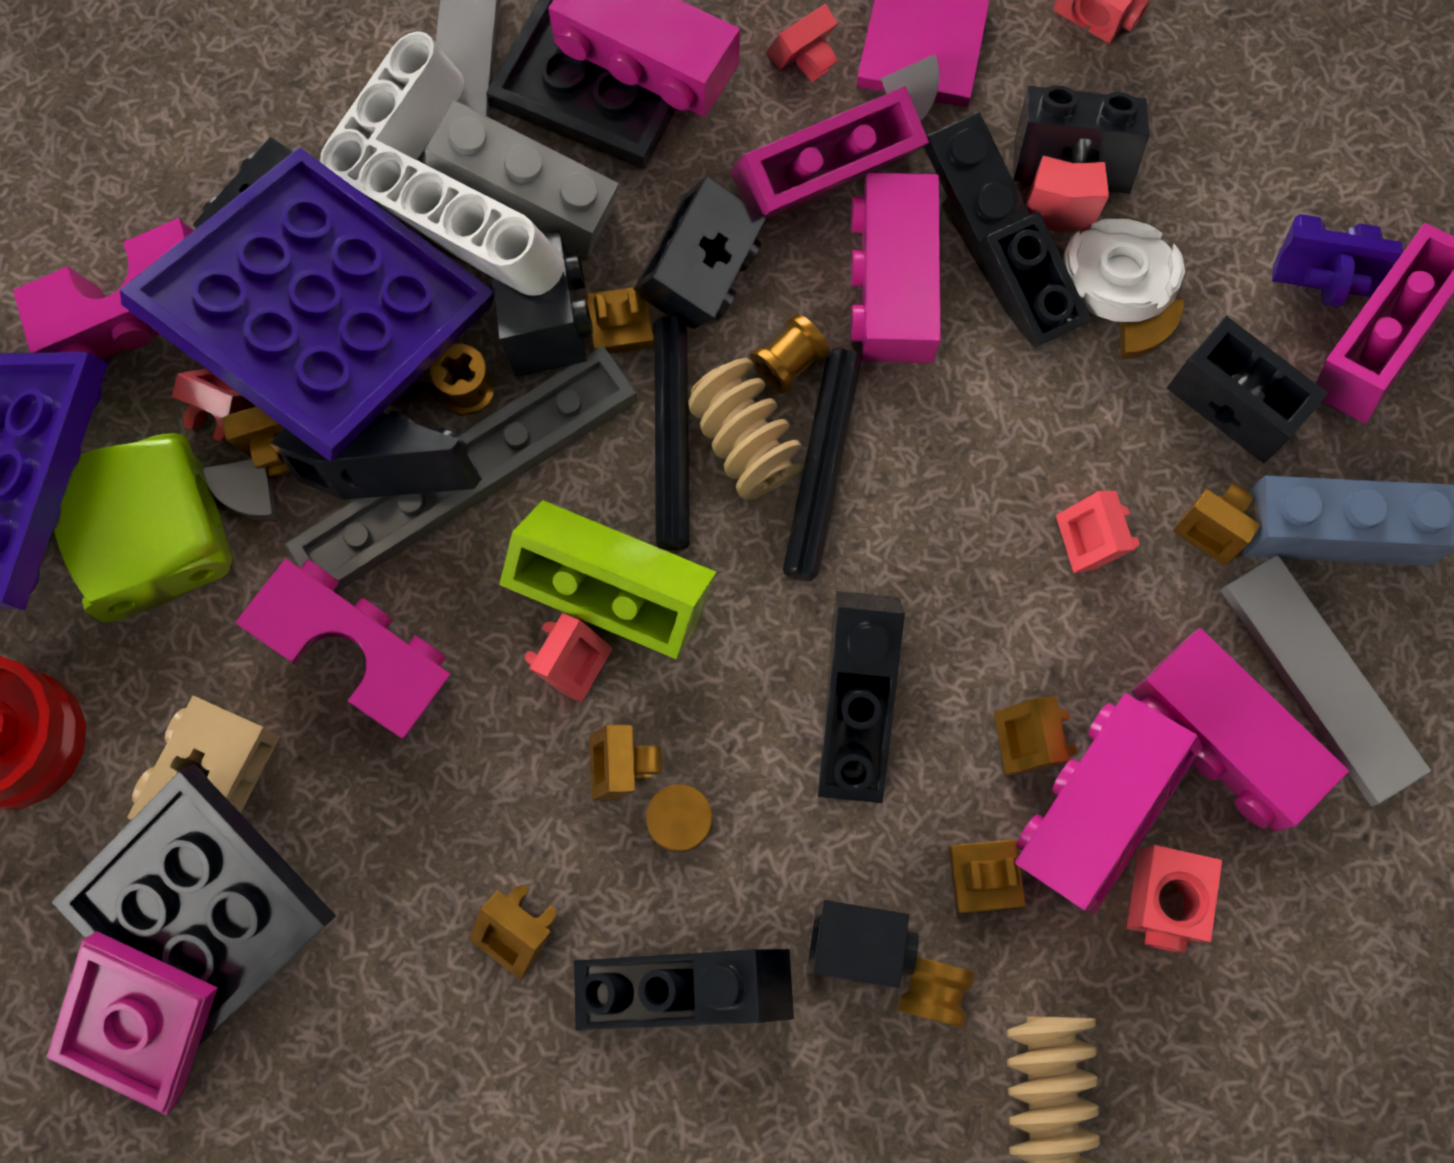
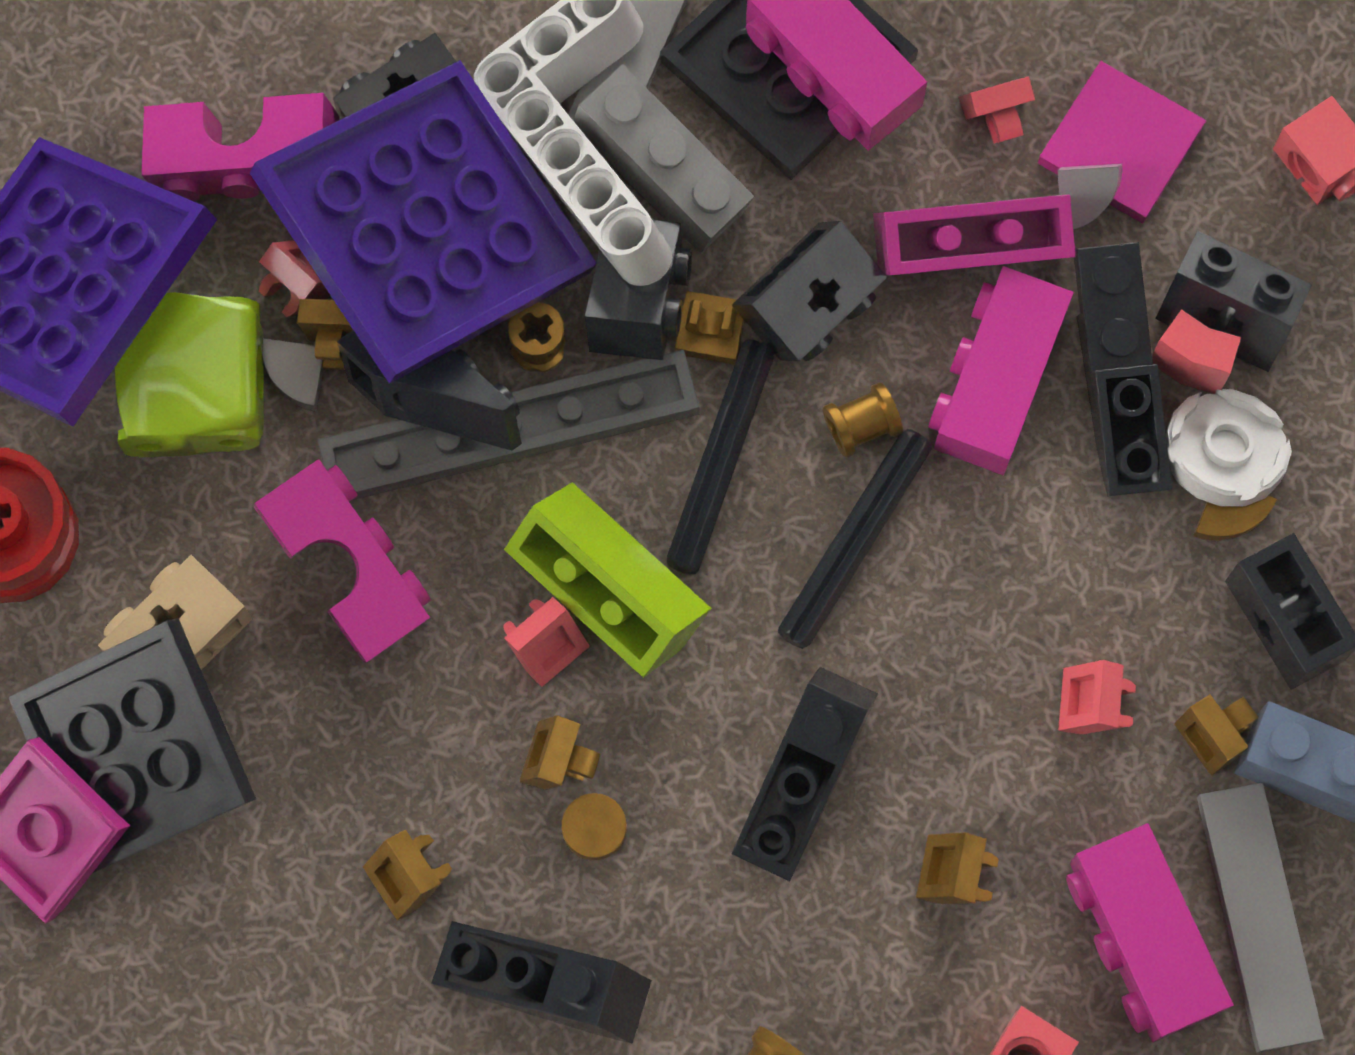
camera: 20 degrees right, 0 degrees up
tan piece [688,357,805,500] -> none
black brick [806,900,919,988] -> none
pearl gold tile [948,839,1026,914] -> none
dark pink brick [1015,693,1203,915] -> none

